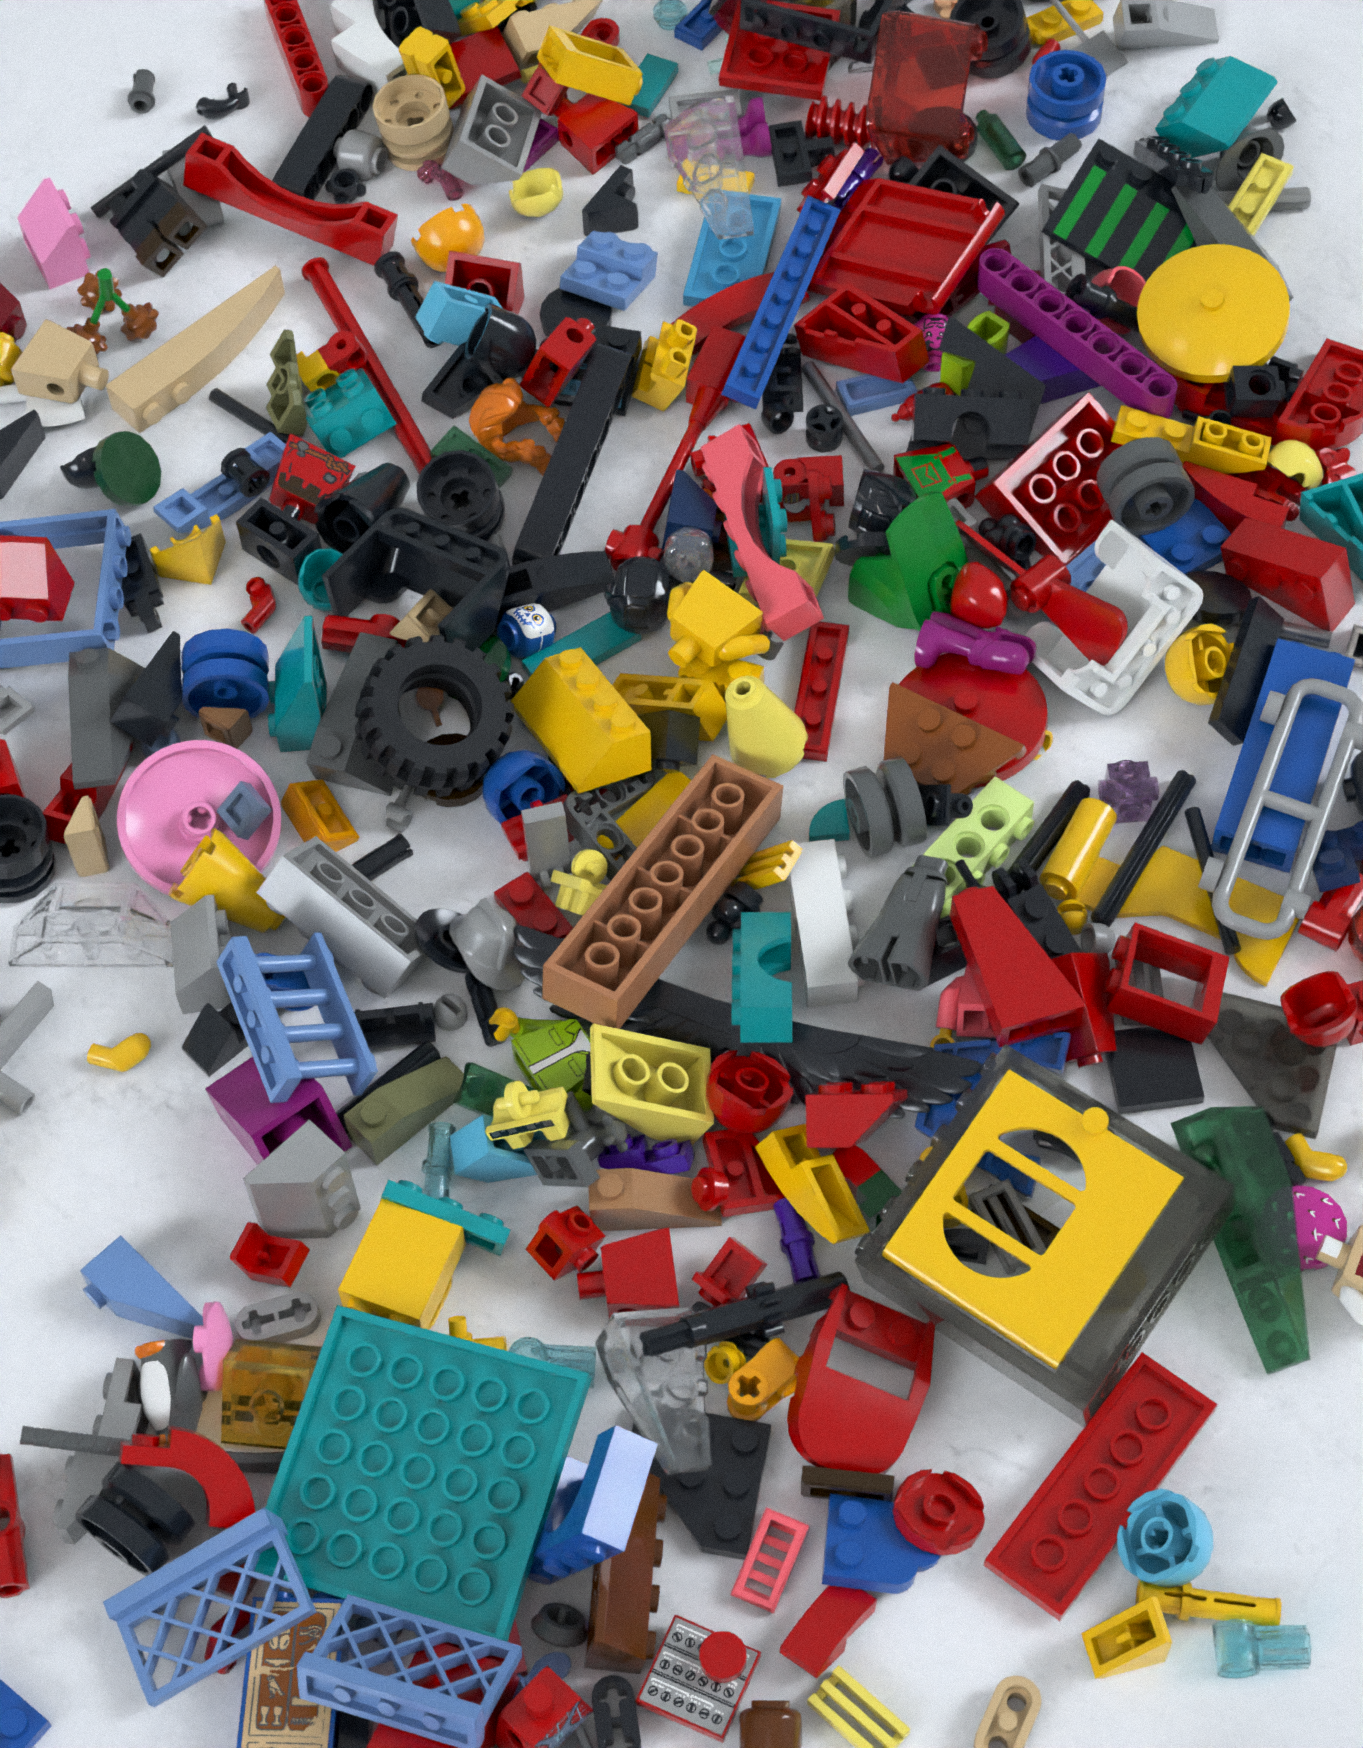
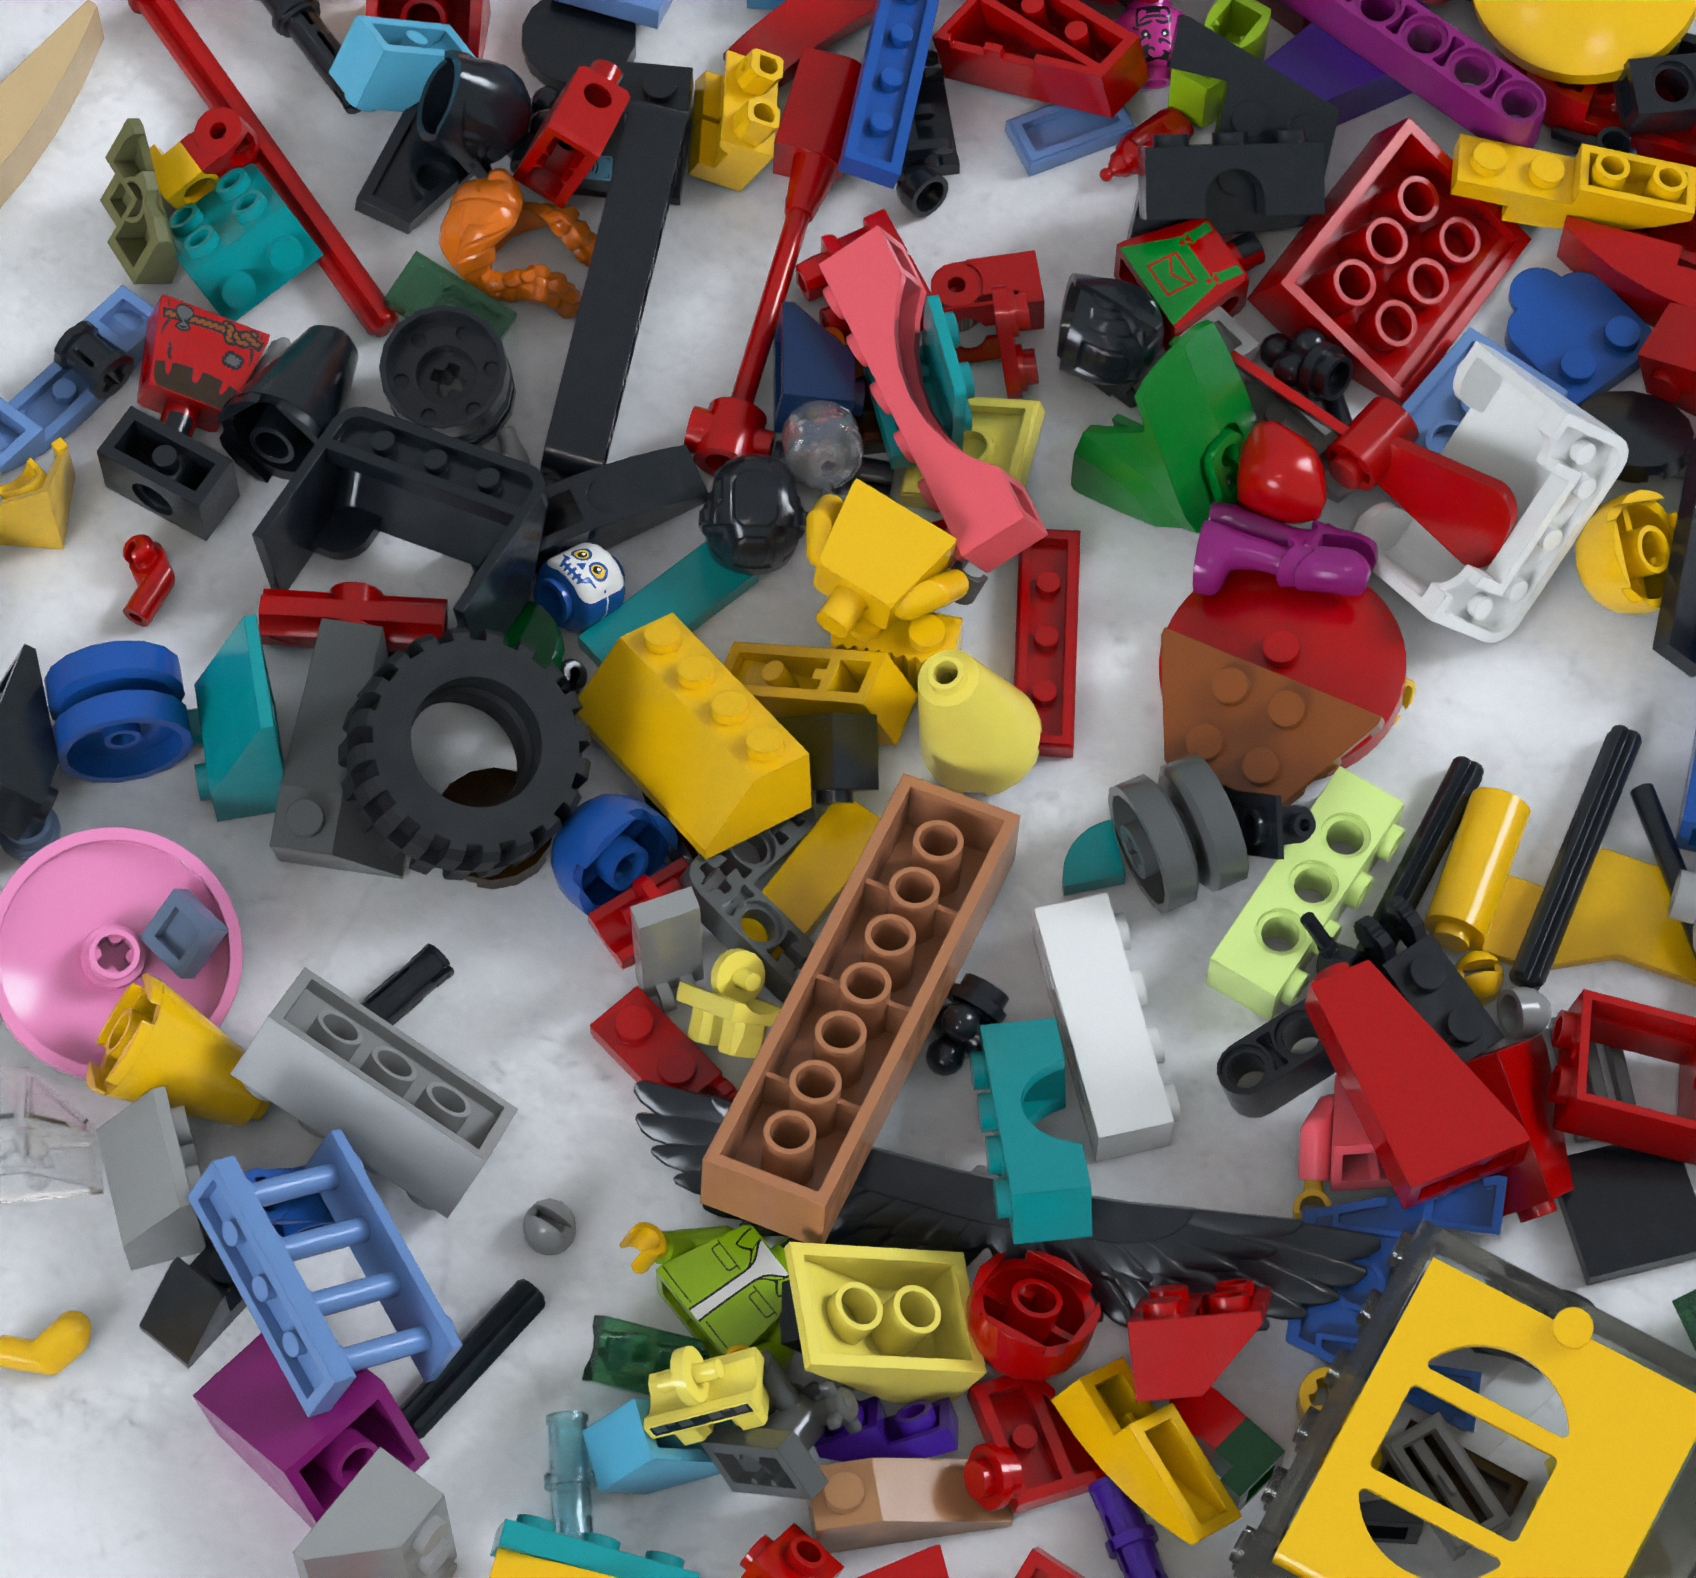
camera: 10 degrees left, 5 degrees up
medium nougat slope [198,707,253,749] -> none
black bar [209,388,290,444] -> none
light orange slope [281,779,360,852] -> none
teal hair [298,548,343,612] -> none
olive slope [344,1056,474,1166] -> none
black hinge [354,1001,436,1049] -> none
light grey hand [386,784,413,832] -> none
tan slope [390,589,453,642] -> none
dark orange piece [414,687,444,727] -> none
black dish [414,908,472,973] -> none
light grey piece [449,898,527,990] -> none
black axle [465,973,507,1047] -> none
yellow tile [730,840,802,890] -> none
flat silver bar [801,361,885,473] -> none
black wheel [806,404,843,453] -> none
black tile [835,532,891,566] -> none
dark grey piece [848,855,948,991] -> none
dark grey wheel [1097,437,1195,535] -> none
clear purple brick [1098,760,1159,823] -> none

